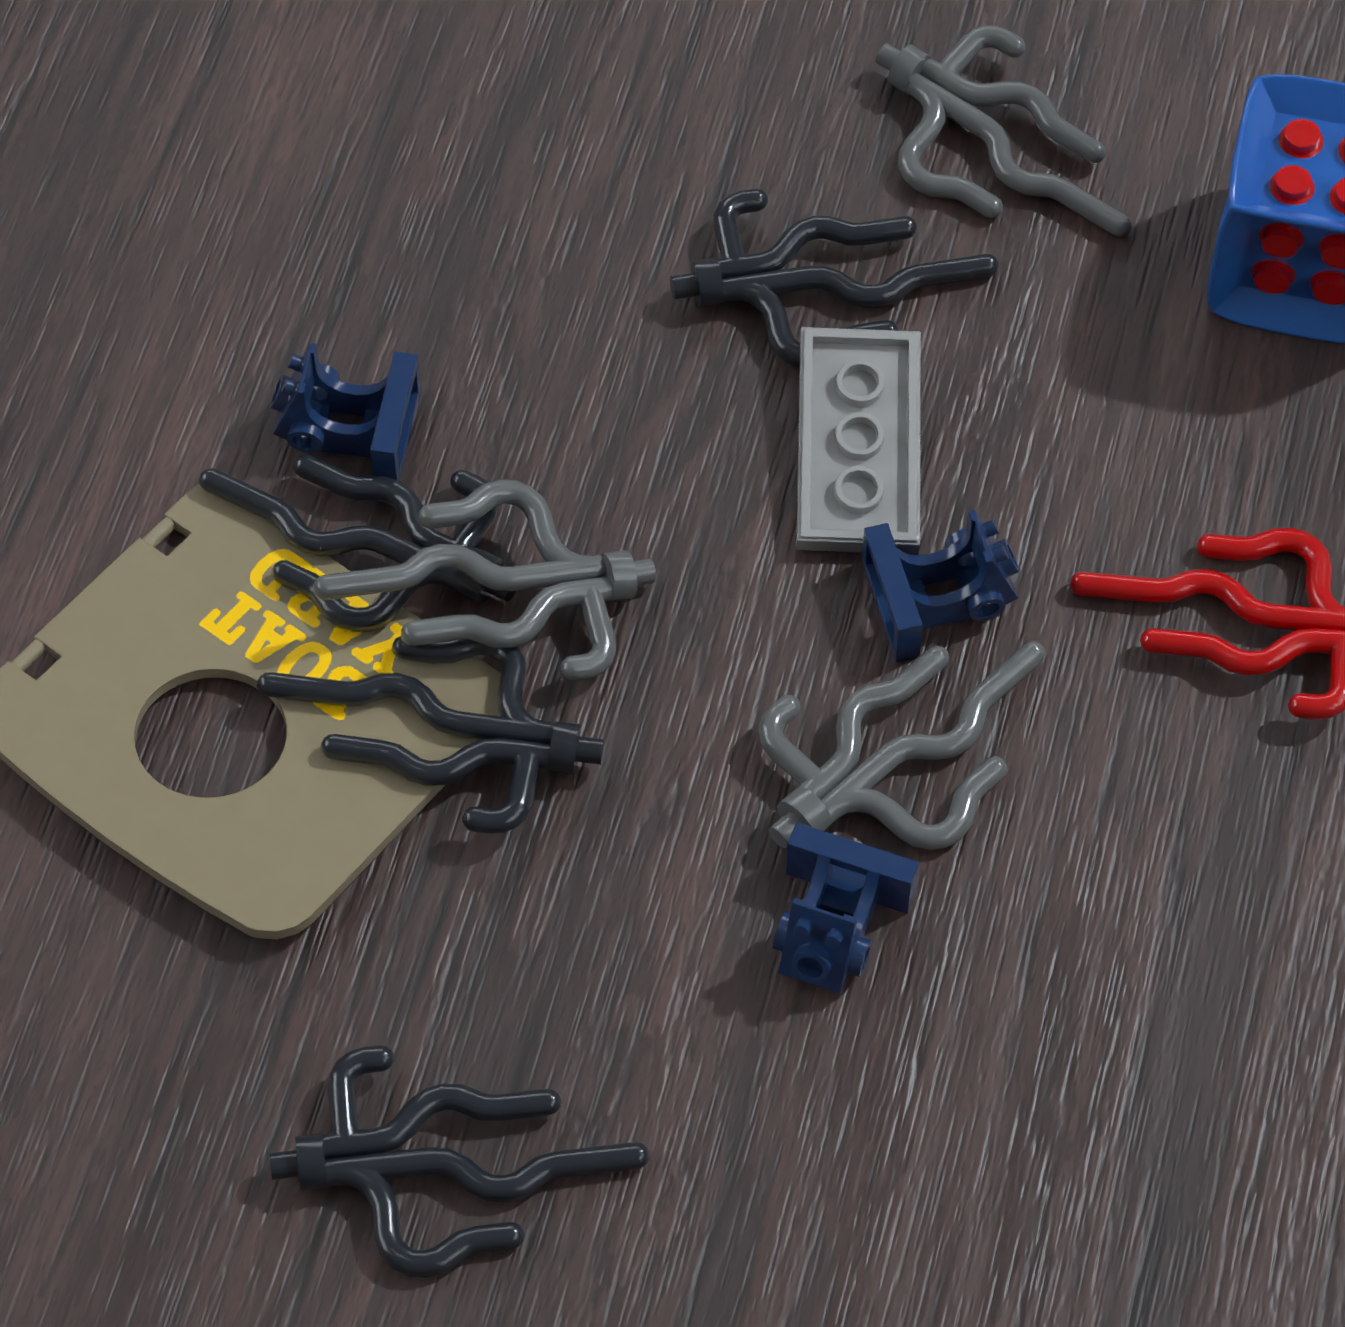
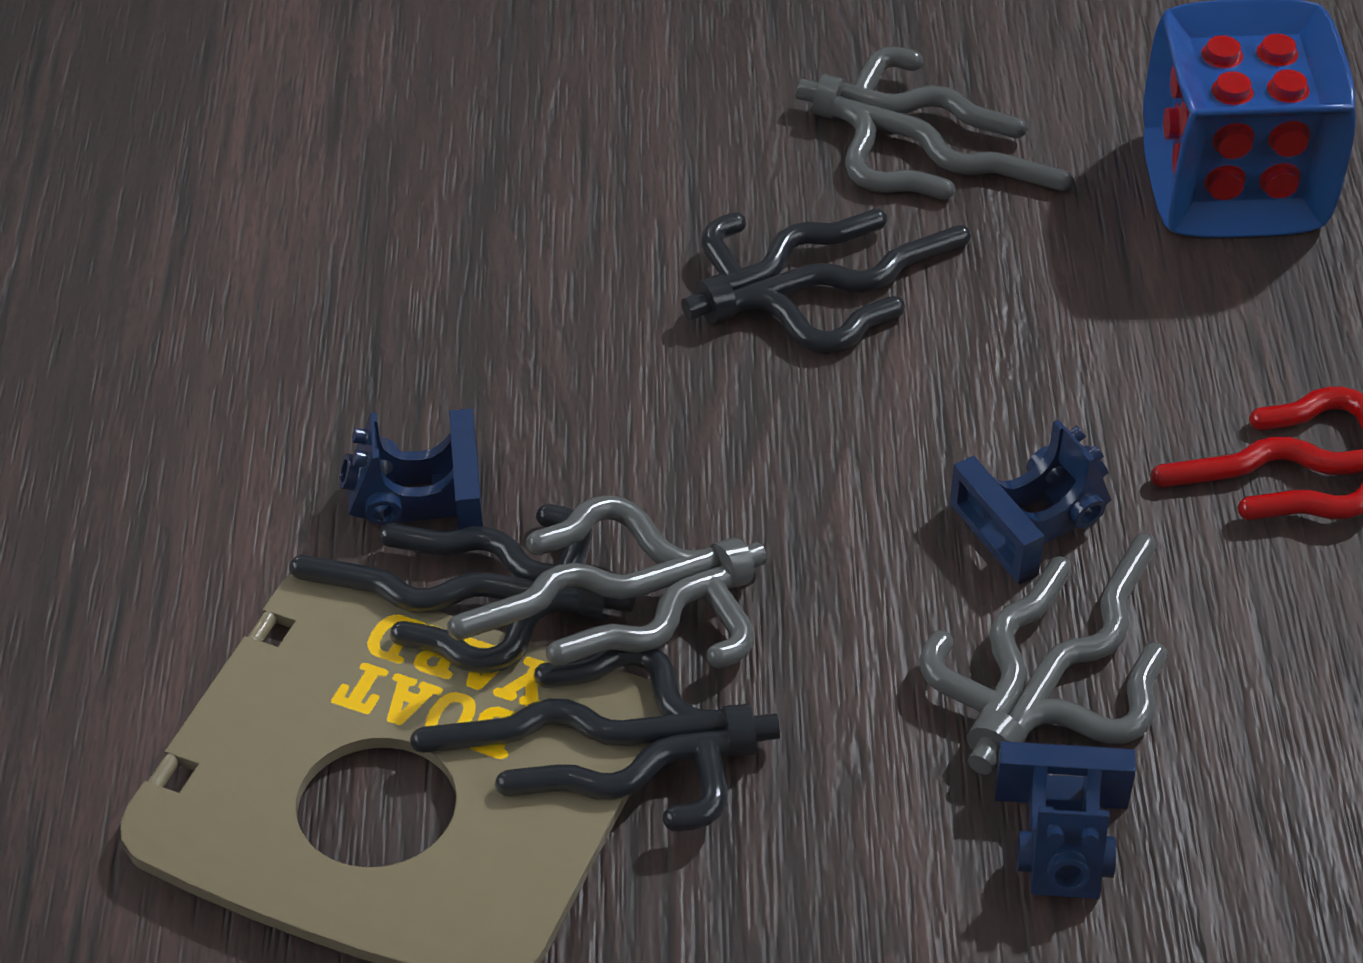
camera: 15 degrees left, 10 degrees down
light grey tile [796,327,921,554] -> none

